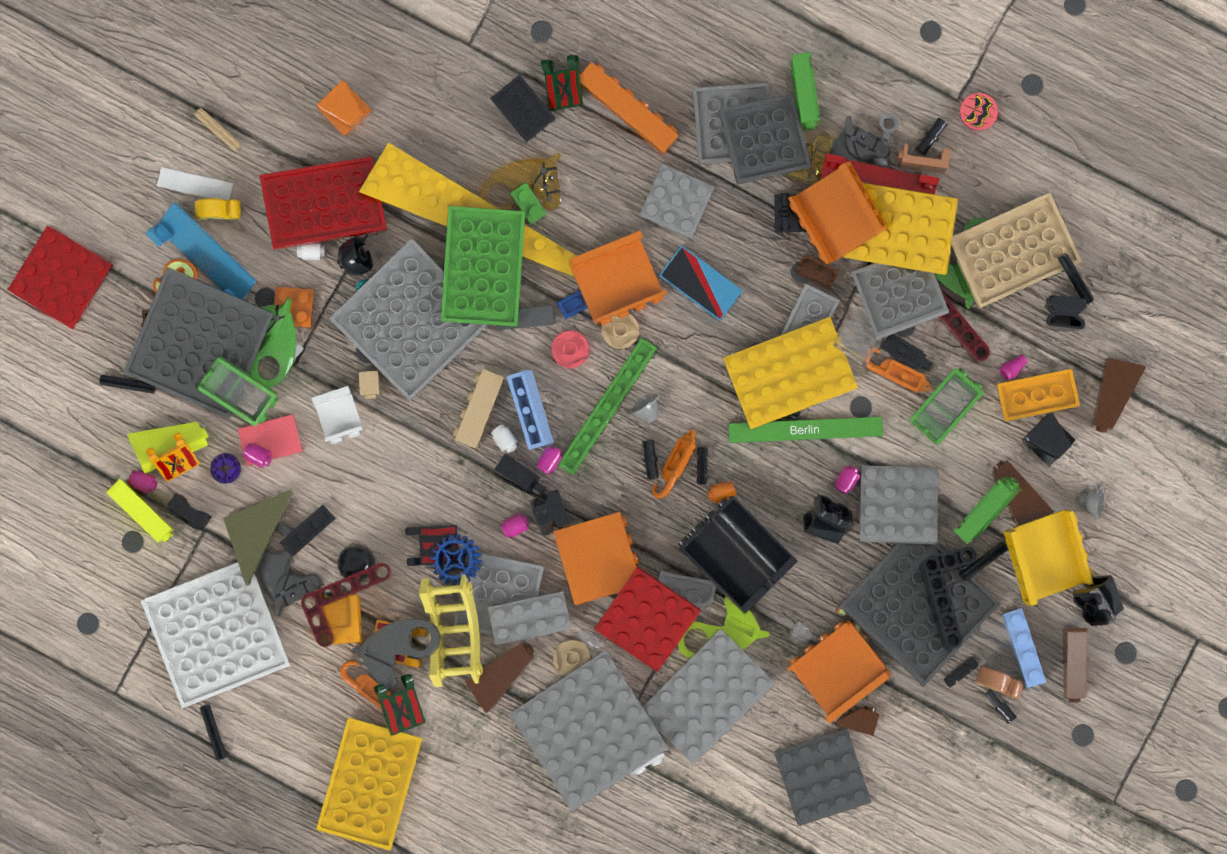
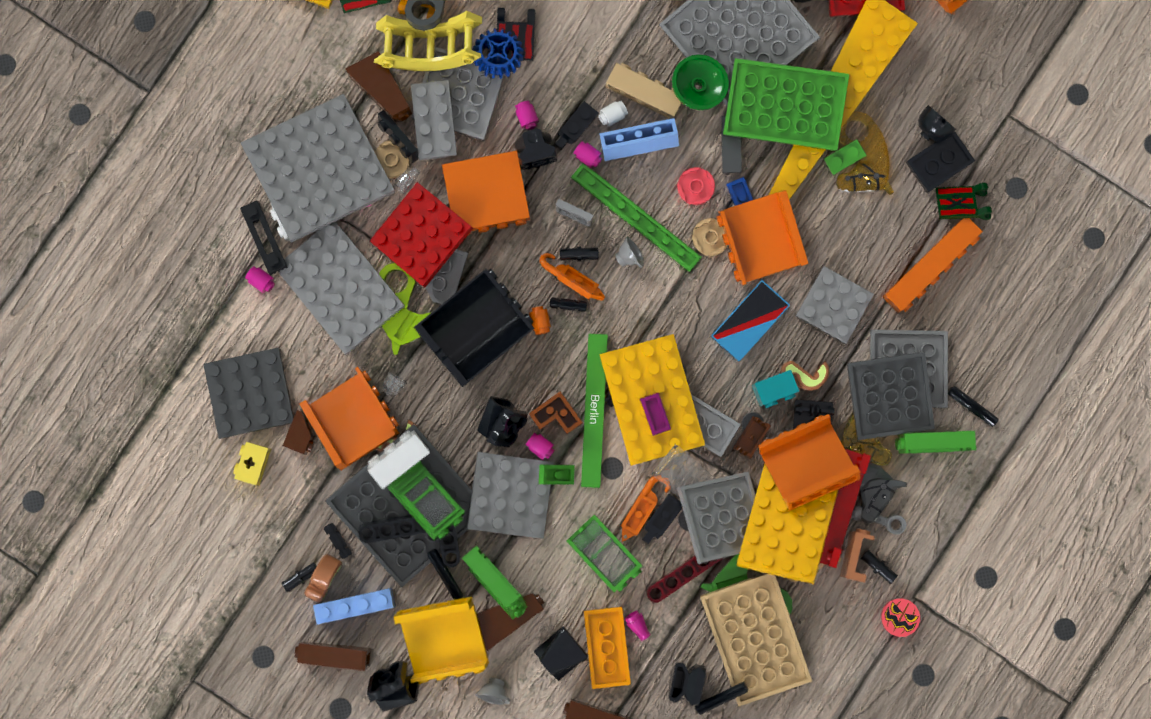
camera: 90 degrees right, 0 degrees up
none -> light yellow brick [233,442,271,486]
none -> black container [240,200,288,276]
none -> dark pink brick [245,266,275,293]
none -> white brick [367,430,430,489]
none -> black plate [377,110,418,163]
none -> bright green door [388,461,465,540]
none -> dark orange brick [529,392,583,434]
none -> bright green plate [539,464,575,485]
none -> light grey tile [556,199,594,227]
none -> magenta tile [640,393,671,436]
none -> green dish [672,55,729,110]
none -> teal brick [752,370,799,408]
none -> animal [780,361,829,392]
none -> black cylinder [918,105,957,142]
none -> black axle [948,386,999,427]

